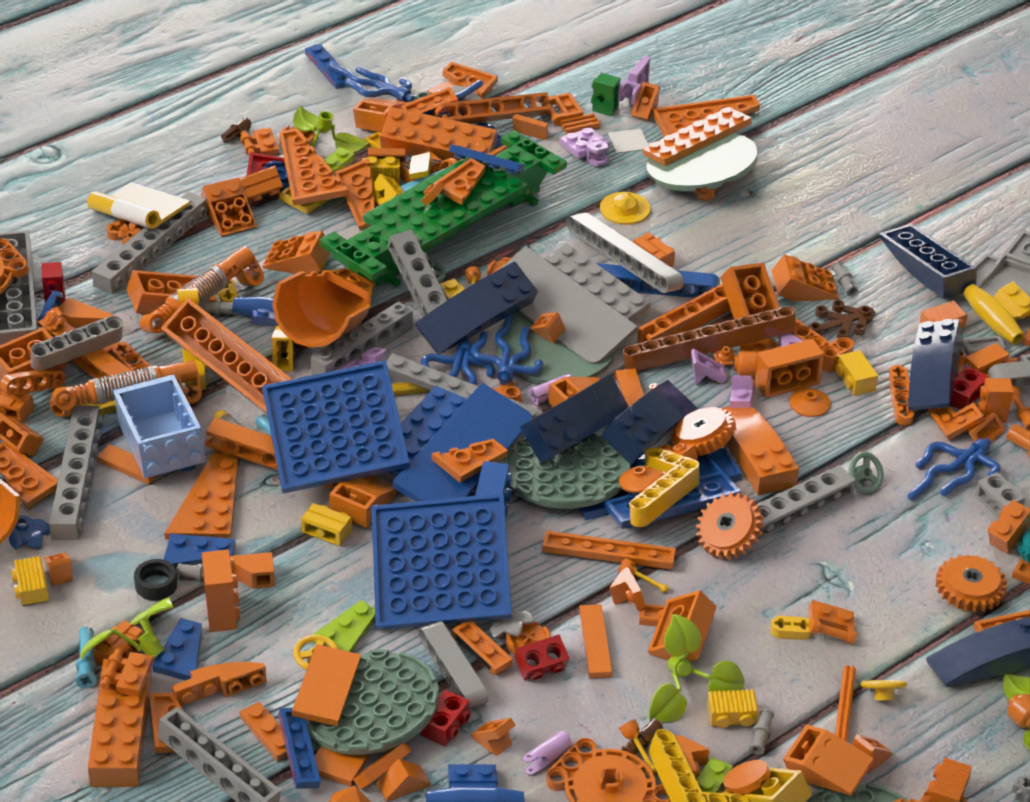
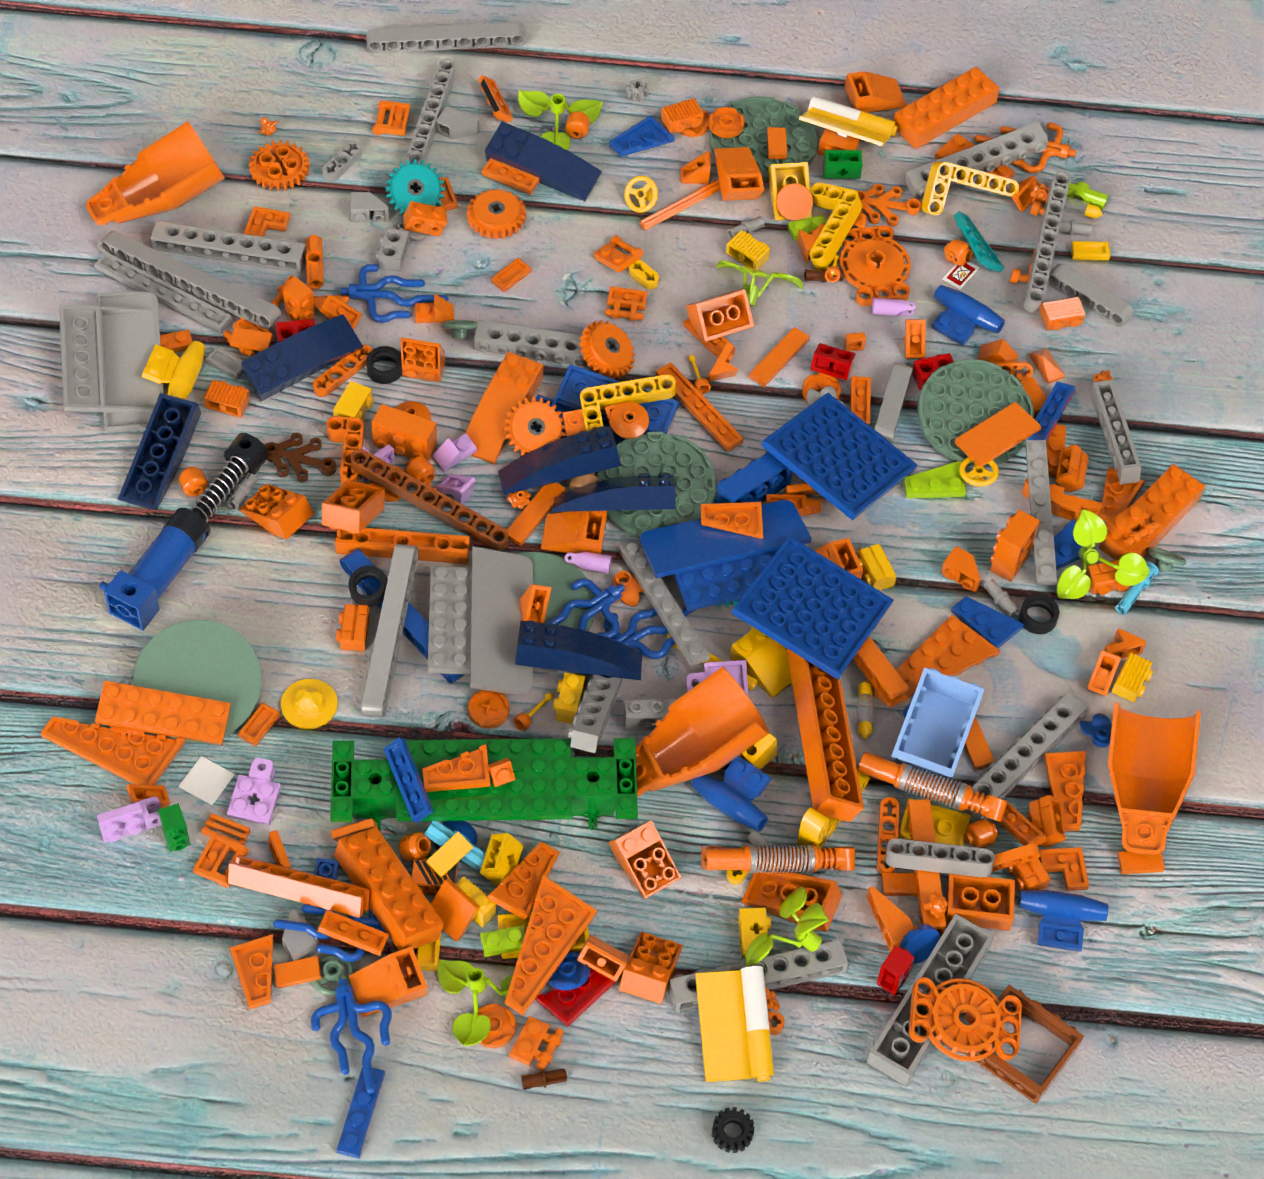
camera: 140 degrees left, 15 degrees up
none -> piece [99,433,269,631]
none -> orange head [179,467,208,497]
none -> orange tile [238,702,280,747]
none -> black tyre [348,566,387,607]
none -> black tyre [366,346,402,384]
none -> orange slope [401,337,445,382]
none -> orange slope [415,294,454,323]
none -> orange tile [491,258,531,293]
none -> orange plate [605,286,648,322]
none -> blue wing [609,115,675,157]
none -> black tyre [712,1107,754,1153]
none -> yellow brick [738,908,773,958]
none -> lime plant [745,886,829,967]
none -> orange plate [844,332,866,352]
none -> orange tile [997,802,1046,846]
none -> light grey plate [1025,440,1057,585]
none -> orange brick [1055,444,1089,493]
none -> orange slope [1104,628,1146,659]
none -> sand green piece [1148,547,1187,572]

